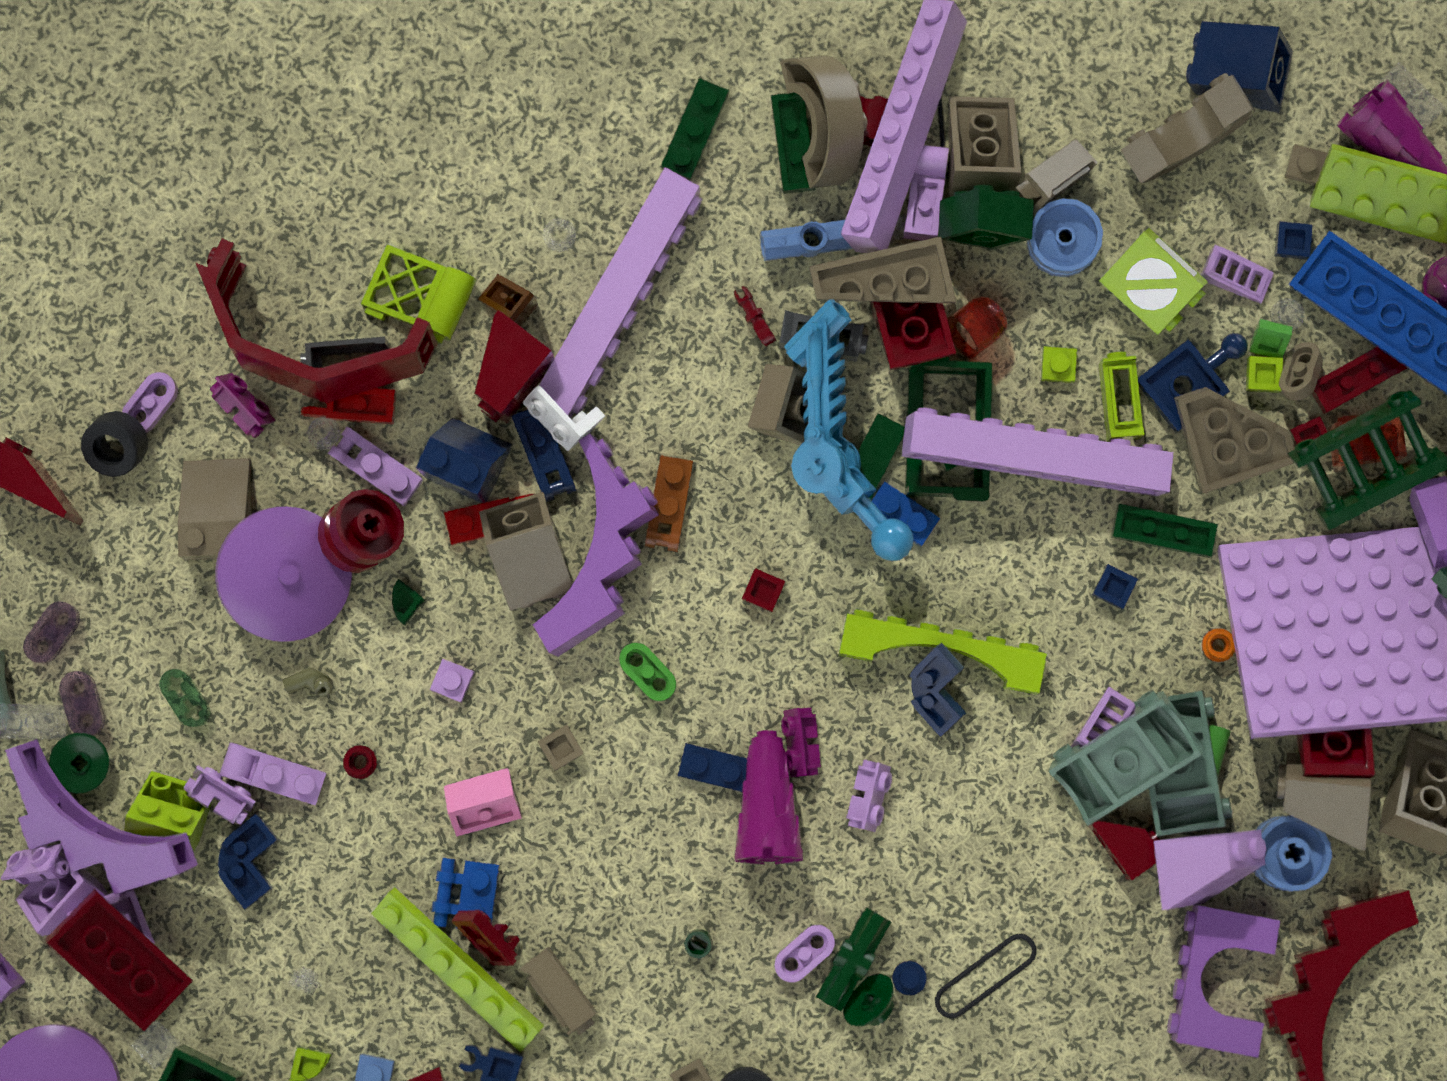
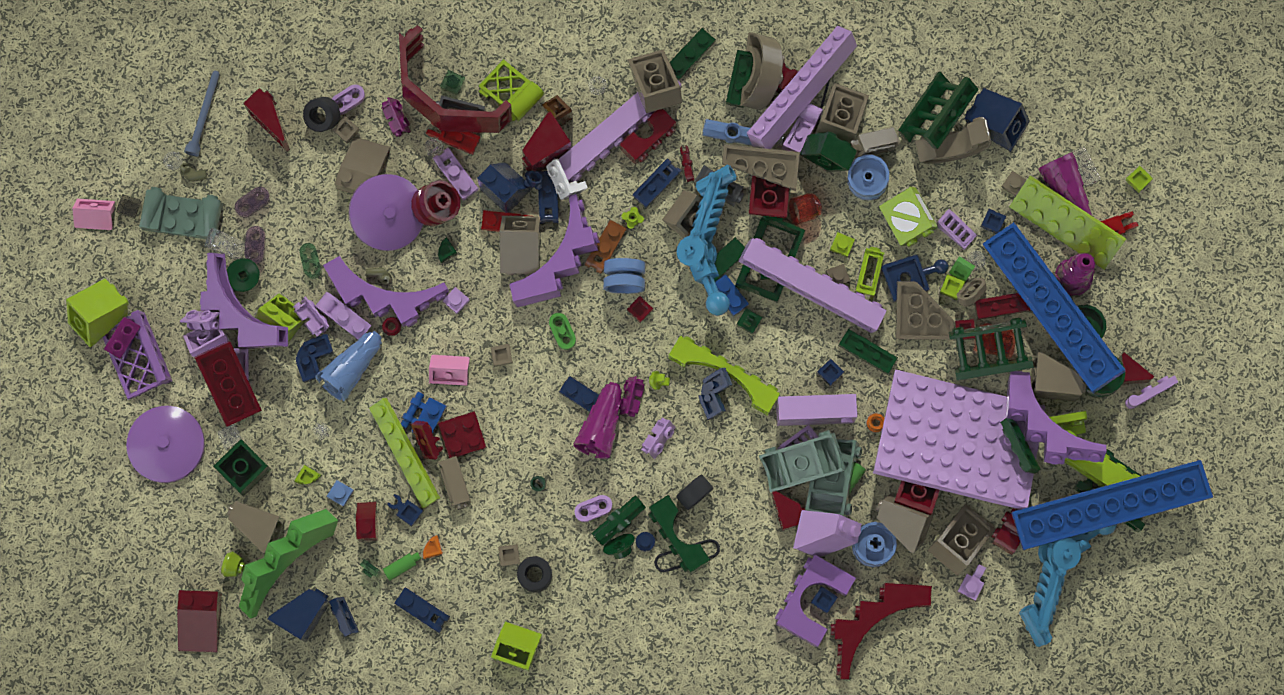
camera: 15 degrees right, 5 degrees down
none -> medium blue cone [315,331,382,402]
none -> medium lavender arch [323,256,449,327]
none -> dark tan plate [333,116,360,144]
none -> dark red plate [438,411,487,458]
none -> clear green plate [440,70,465,95]
none -> dark blue plate [524,171,543,190]
none -> medium blue wheel [603,258,645,294]
none -> dark red arch [620,109,676,165]
none -> lime plate [621,207,644,229]
none -> dark tan slope [628,49,682,113]
none -> dark blue plate [632,158,682,208]
none -> dark green arch [648,495,710,575]
none -> lime plate [649,371,670,390]
none -> black tyre [676,474,713,510]
none -> dark green tile [736,308,763,335]
none -> lavender brick [776,394,857,426]
none -> dark blue plate [811,586,838,614]
none -> dark tan plate [826,264,851,285]
none -> dark green fence [898,71,979,149]

